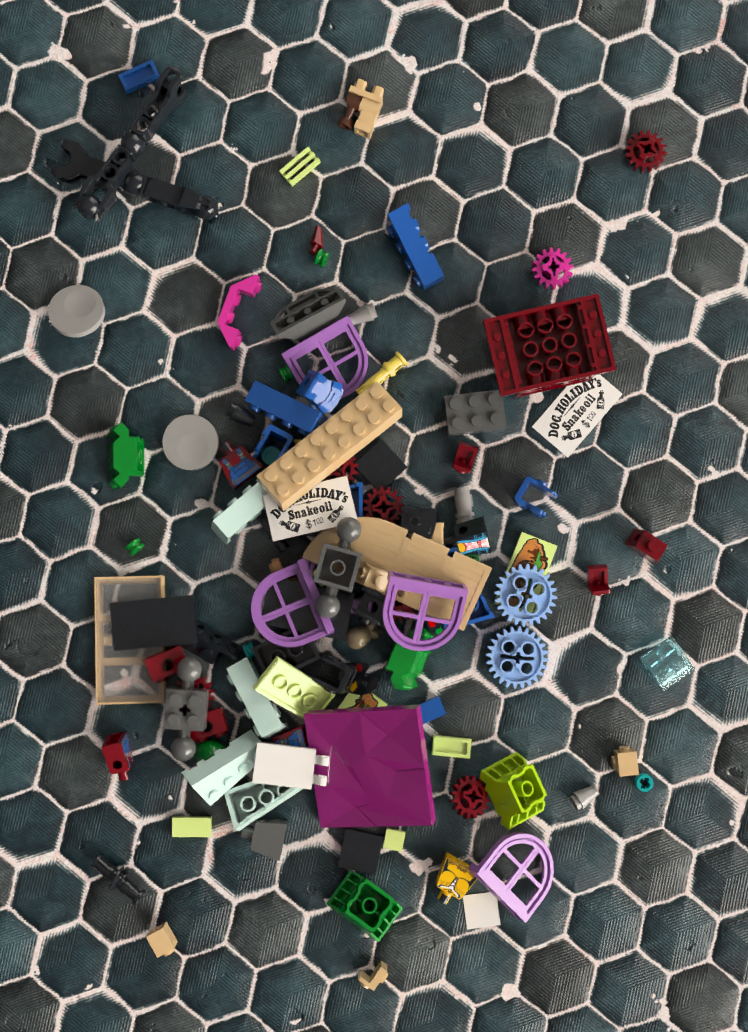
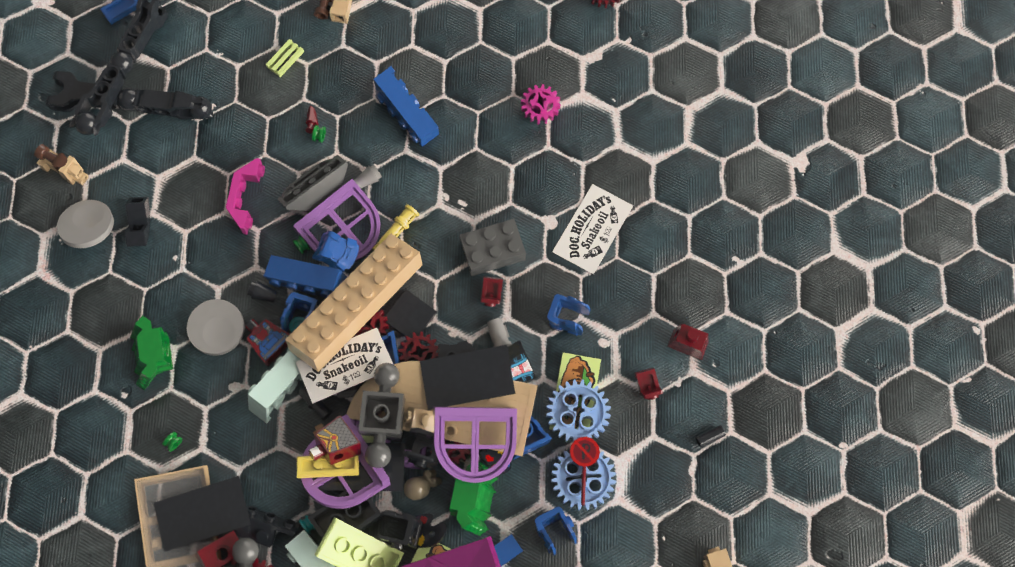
camera: 10 degrees left, 15 degrees down
dark red wedge [483,293,617,398] -> none
clear light blue slope [640,636,695,691] -> none
none -> tan hips [34,144,89,186]
none -> black brick [125,197,150,247]
none -> light yellow tile [297,455,359,478]
none -> torso [309,415,361,465]
none -> black sticker [420,345,516,410]
none -> blue piece [535,506,577,556]
none -> piece [570,437,600,506]
none -> black axle [696,425,726,448]

